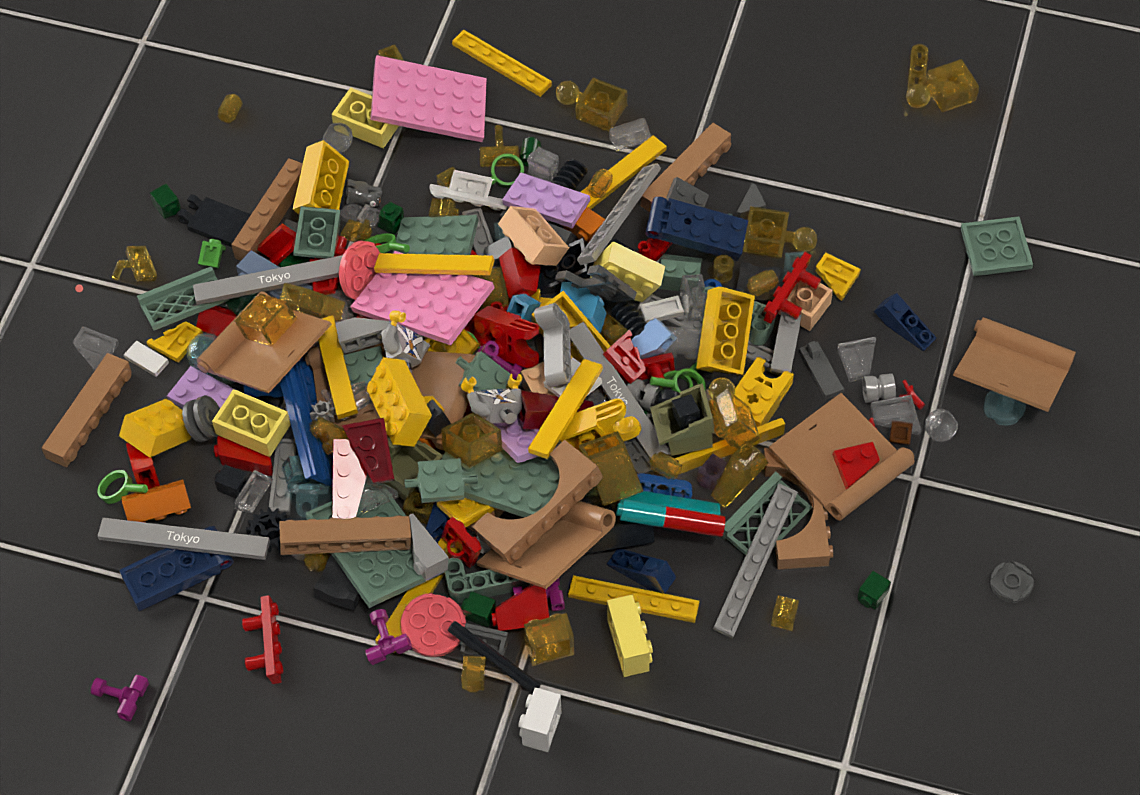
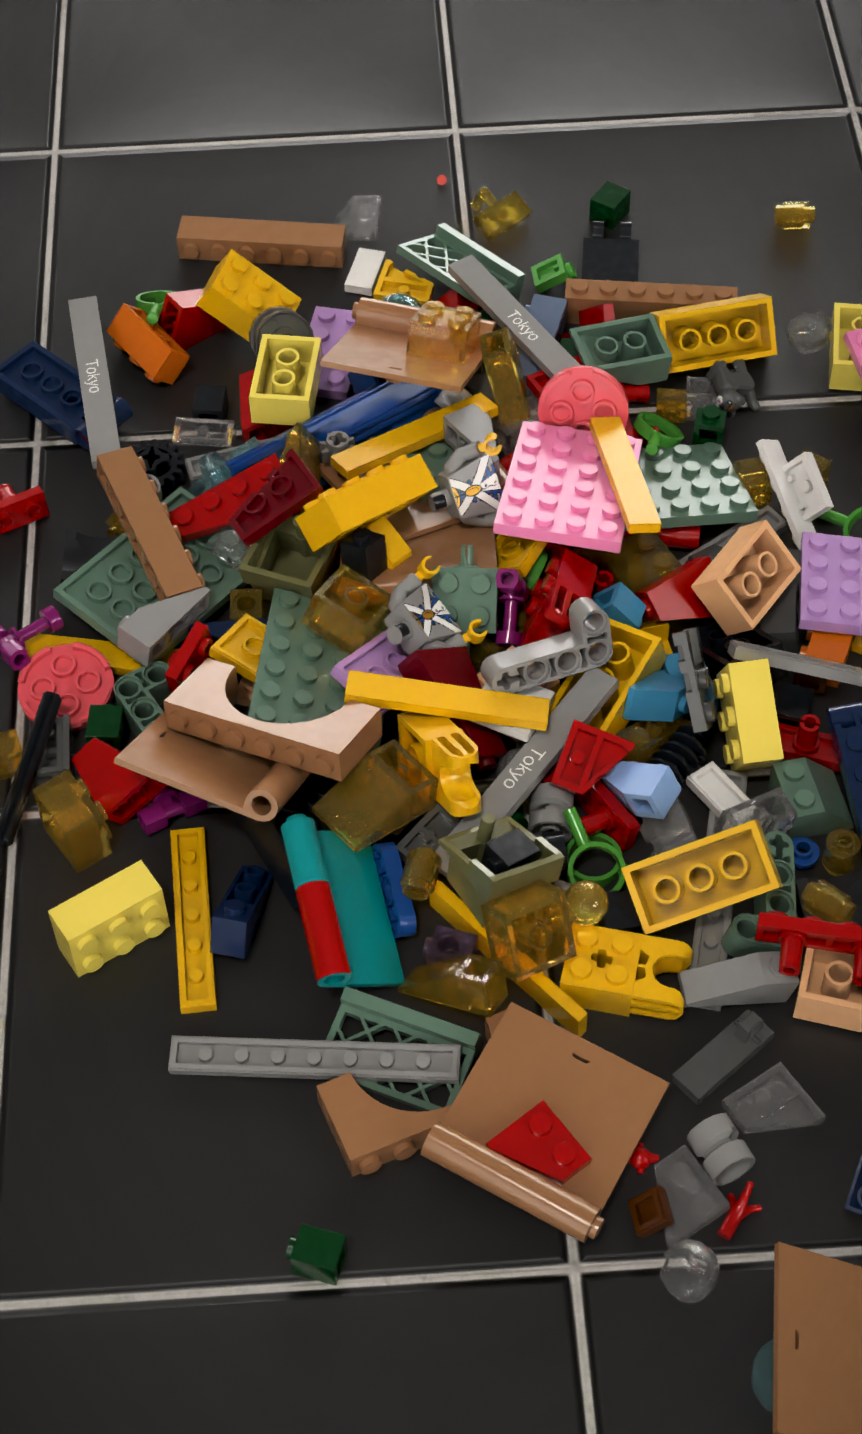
camera: 70 degrees right, 5 degrees down
sand green plate [404,458,478,503] -> none
clear yellow brick [771,595,799,631] -> none

